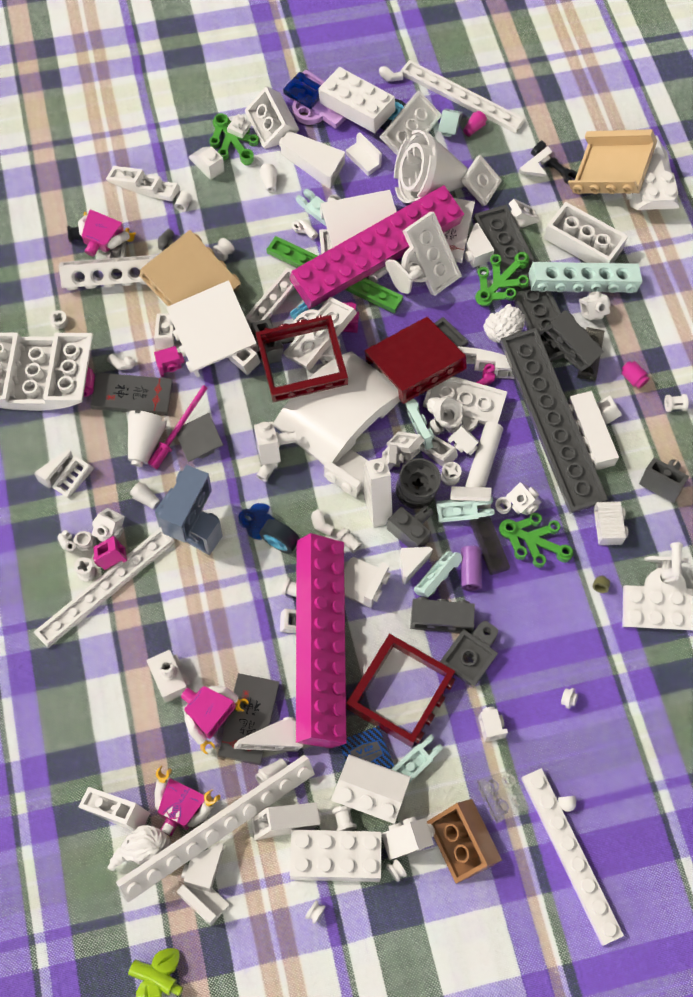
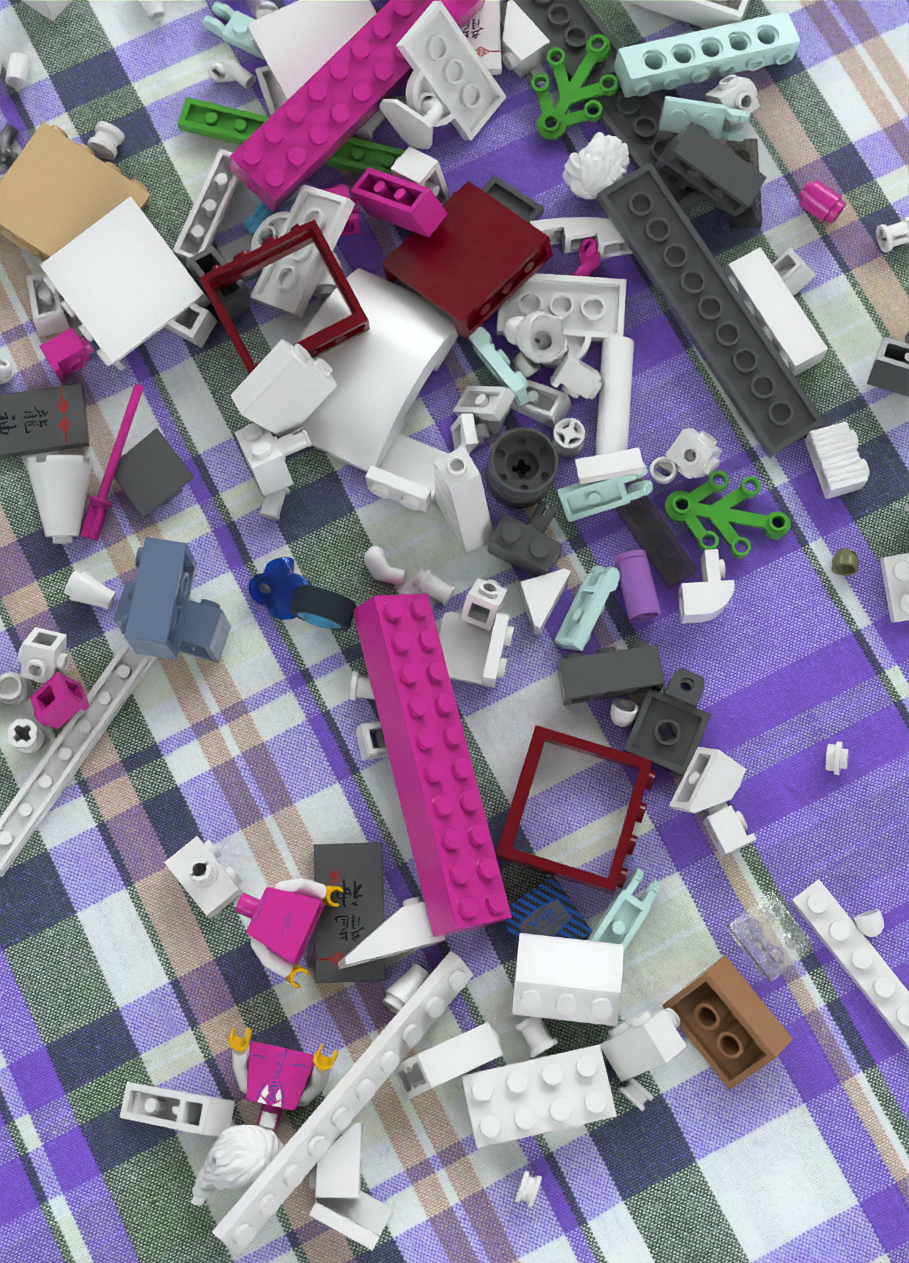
camera: 10 degrees left, 10 degrees up
none -> white brick [231,339,338,437]
none -> dark pink brick [350,167,448,238]
none -> white slope [390,146,450,205]
none -> white brick [460,578,508,631]
none -> white hinge [610,698,638,727]
none -> light aqua hinge [658,96,750,142]
none -> white slope [669,747,746,813]
none -> white brick [678,549,735,624]

